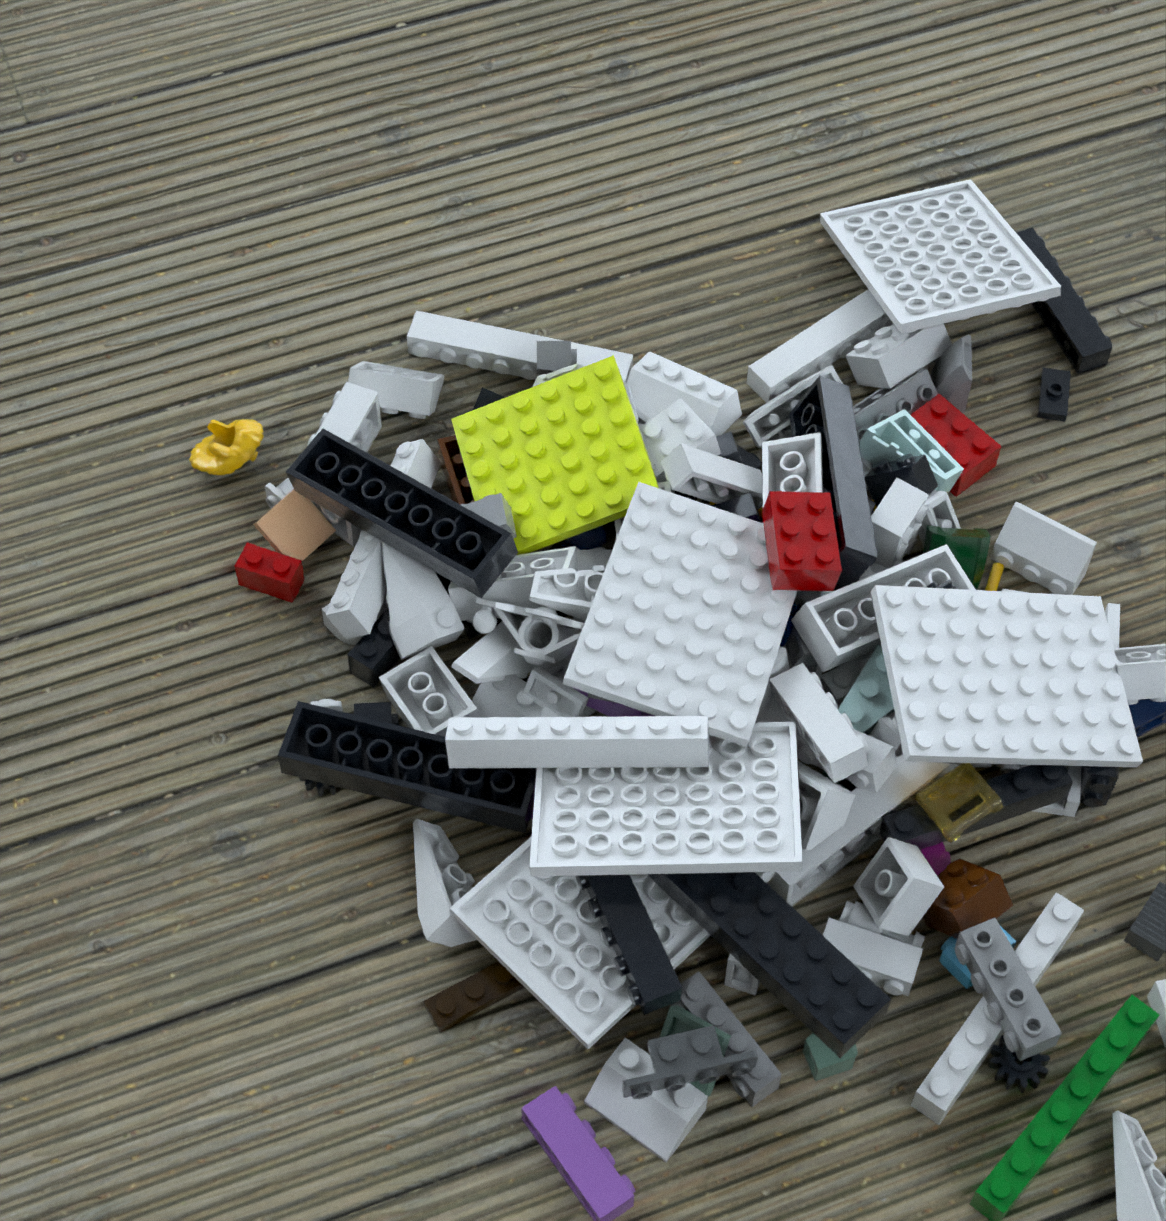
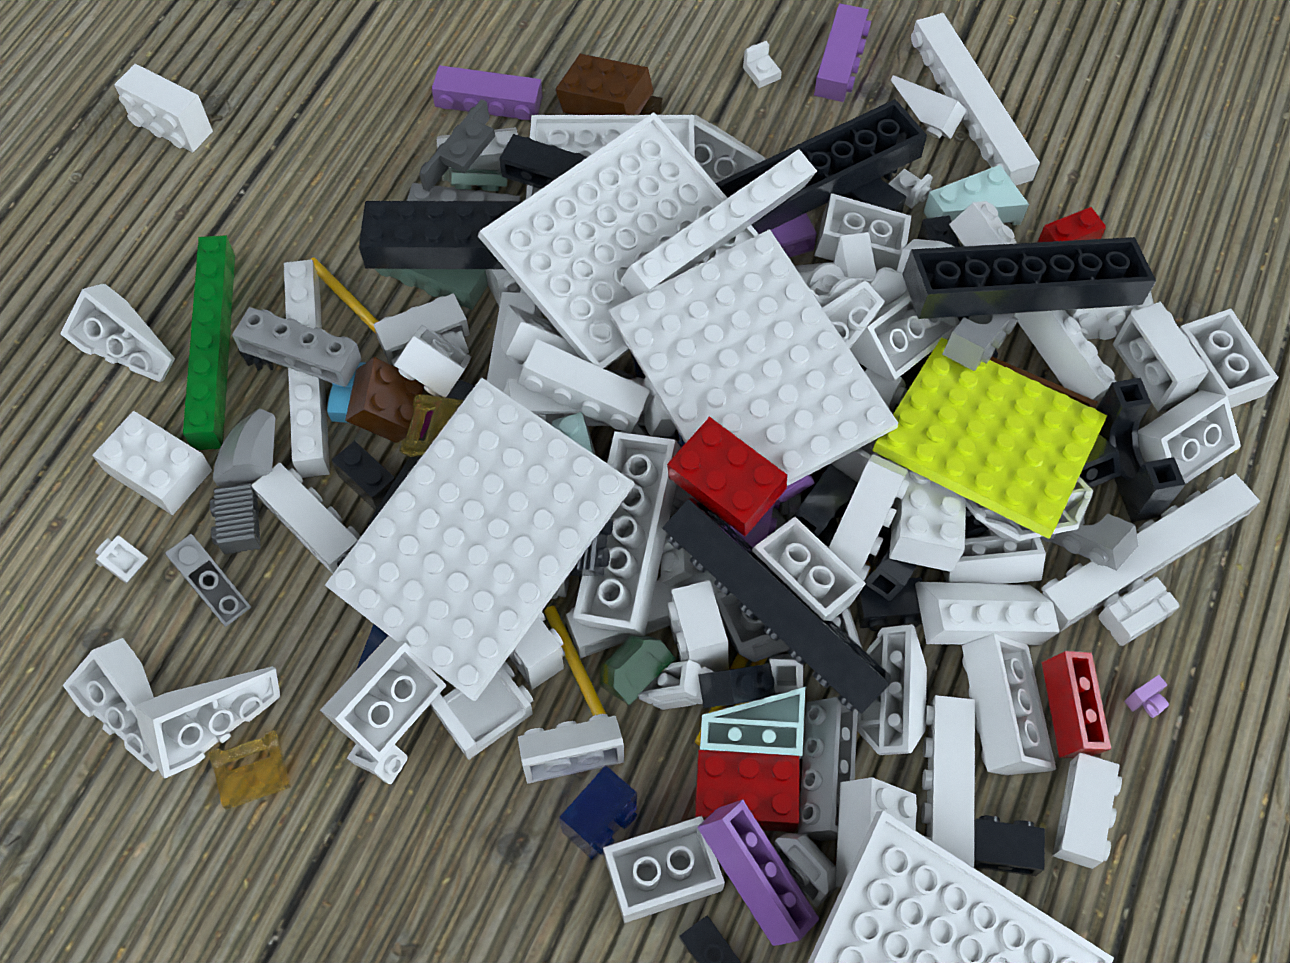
camera: 135 degrees right, 5 degrees up
yellow piece [189,419,264,475] -> none
none -> light grey slope [213,408,276,487]
none -> white brick [251,463,361,574]
none -> yellow bar [310,257,379,334]
none -> black brick [332,440,395,511]
none -> reddish brown brick [555,53,654,115]
none -> clear blue brick [559,765,637,859]
none -> white brick [603,816,725,923]
none -> medium lavender brick [697,800,819,946]
none -> white bracket [743,41,782,88]
none -> medium lavender brick [814,3,871,102]
none -> white slope [891,75,967,139]
none -> white brick [911,13,1040,186]
none -> light aqua wedge [924,165,1029,225]
none -> white slope [961,633,1056,775]
none -> black brick [974,815,1045,877]
none -> red brick [1041,651,1111,758]
none -> white brick [1053,753,1122,869]
none -> black arch [1096,377,1186,522]
none -> white brick [1099,576,1180,646]
none -> lavender tile [1124,675,1169,718]
none -> white brick [1179,309,1278,408]

